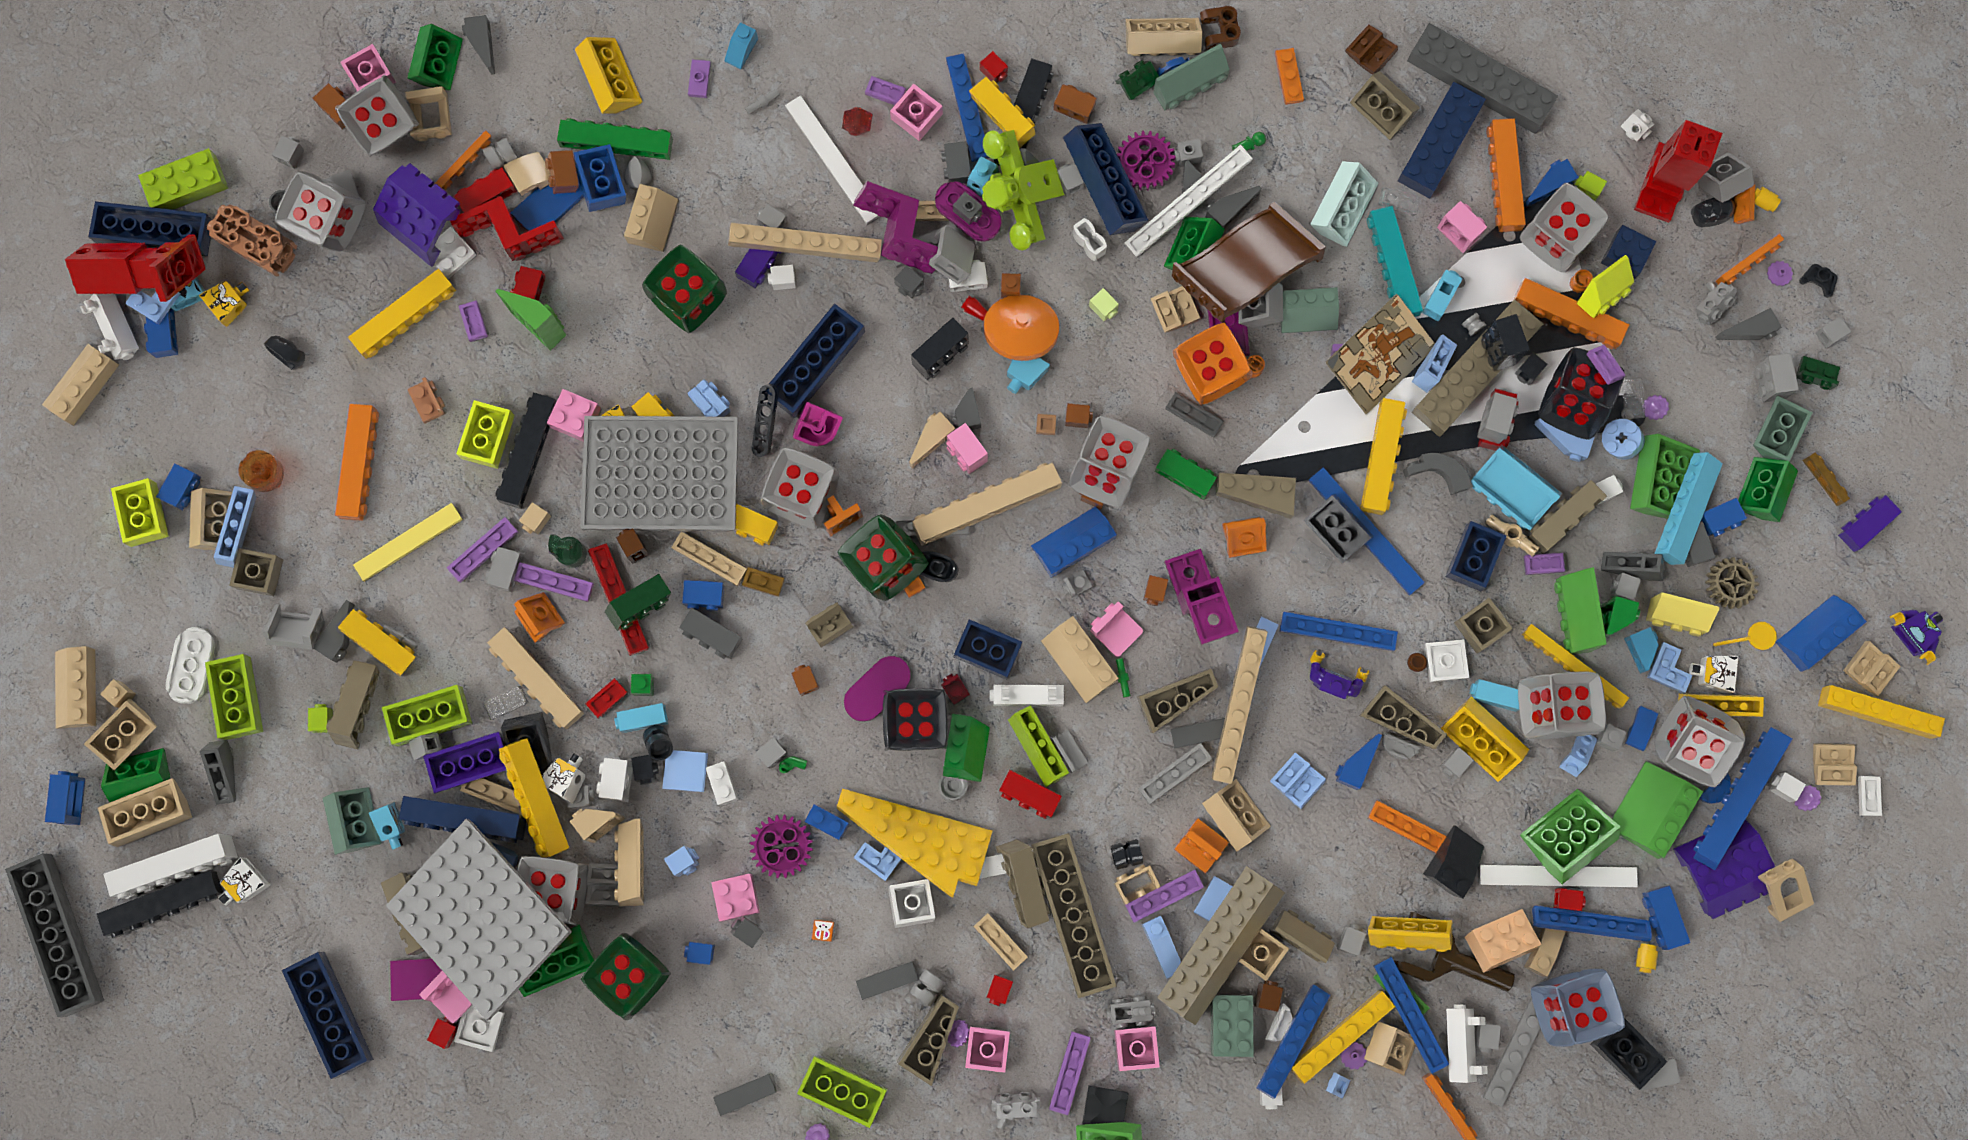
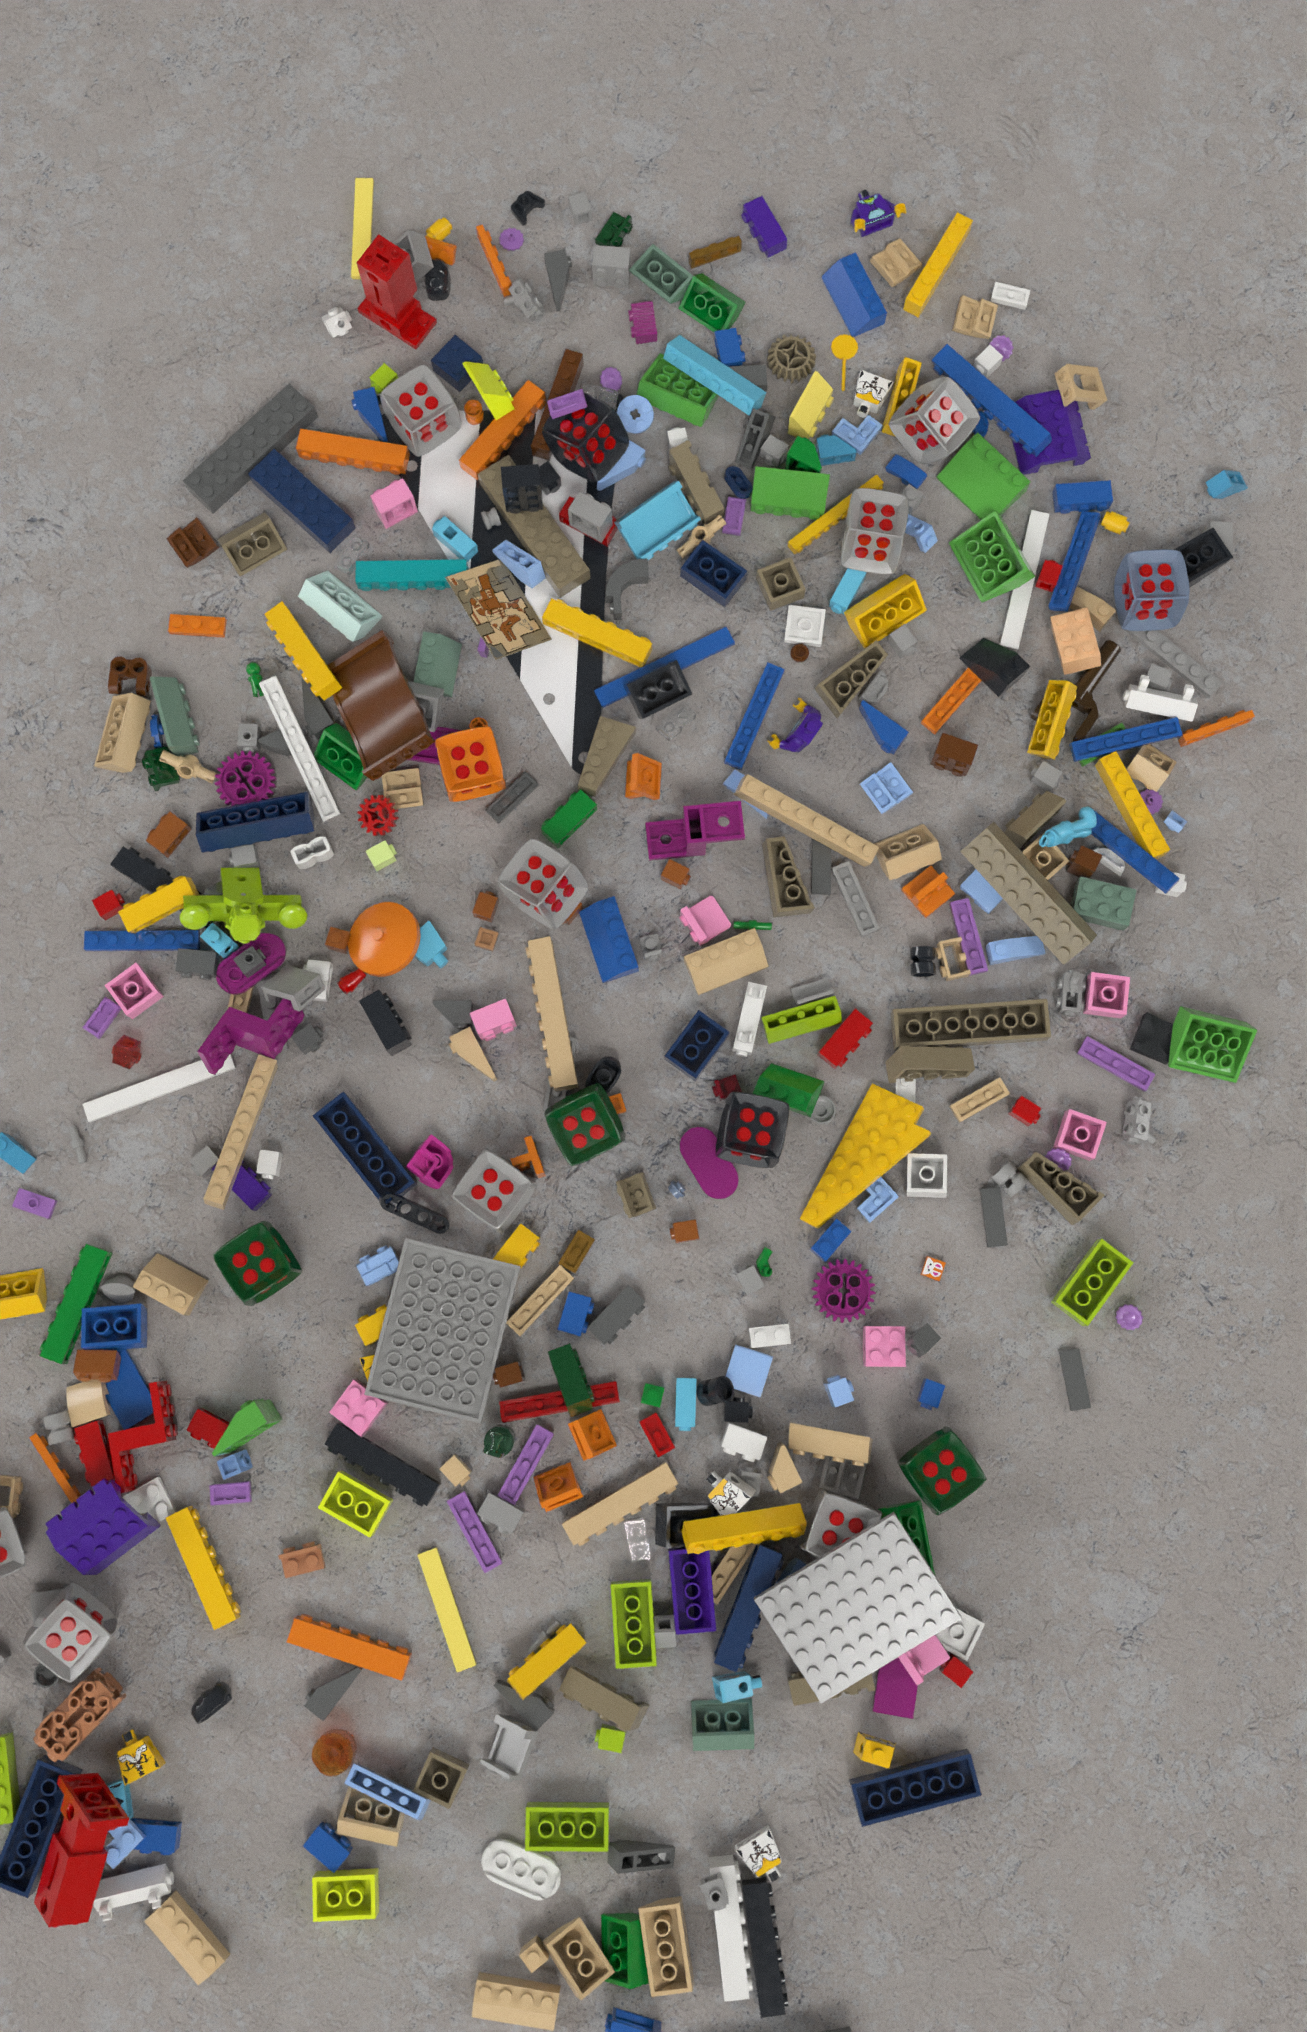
camera: 75 degrees left, 0 degrees up
none -> tan pin [159,750,217,784]
none -> medium blue bracket [217,1449,253,1480]
none -> yellow brick [264,601,342,701]
none -> dark grey slope [304,1666,363,1721]
none -> light yellow tile [351,178,374,279]
none -> red gear [357,795,399,836]
none -> reddish brown brick [531,349,584,461]
none -> orange bracket [568,1409,617,1461]
none -> magenta brick [628,301,657,344]
none -> sand blue plate [668,1180,686,1199]
none -> light grey brick [701,1872,729,1911]
none -> dark blue plate [724,466,753,499]
none -> yellow torso [853,1732,896,1768]
none -> reddish brown brick [930,733,978,777]
none -> medium azure piece [1039,806,1097,847]
none -> dark azure slope [1206,470,1248,499]

